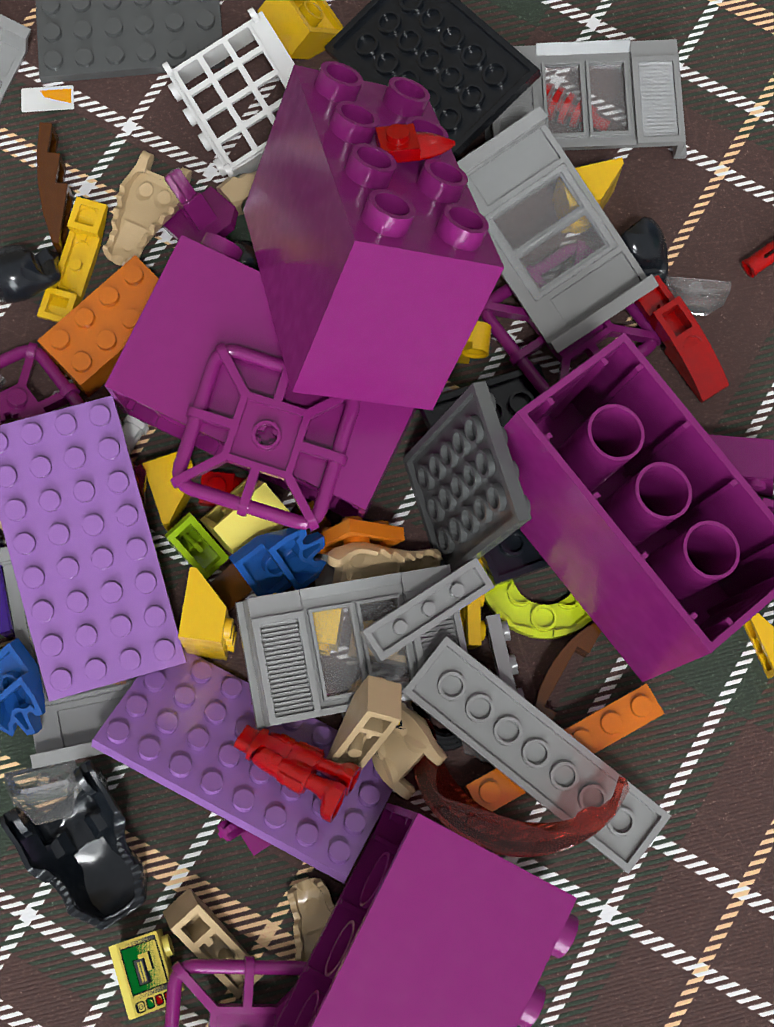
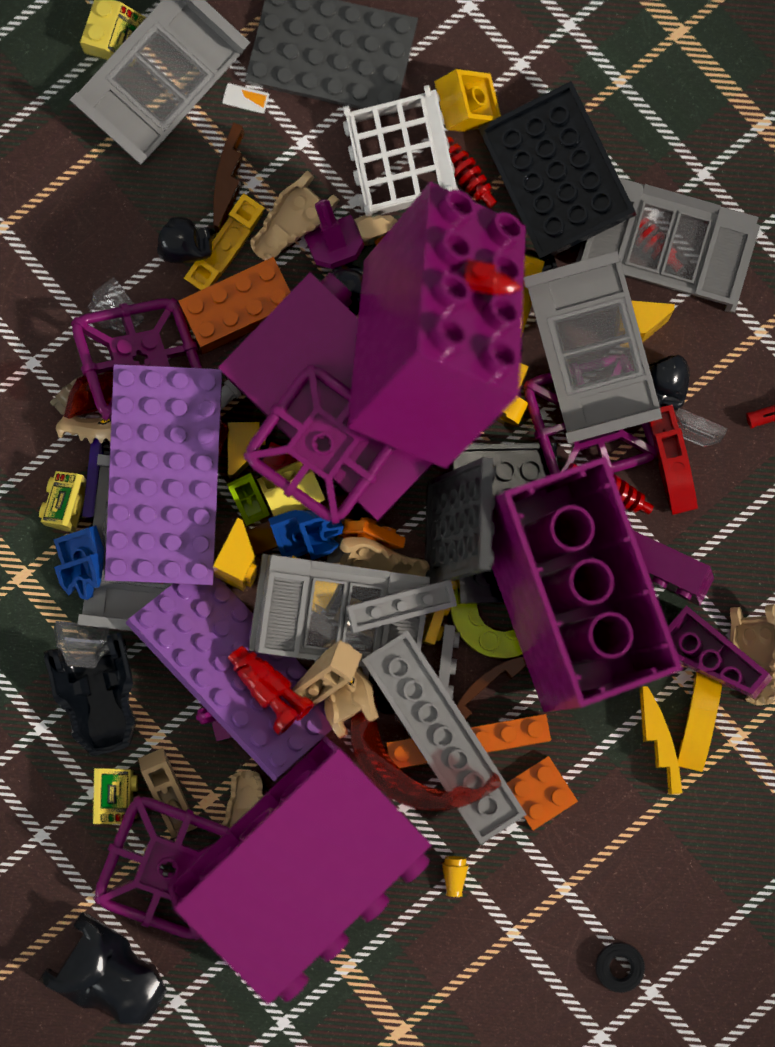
camera: 20 degrees right, 5 degrees up
none -> yellow cone [442,856,469,897]
none -> orange plate [507,756,578,831]

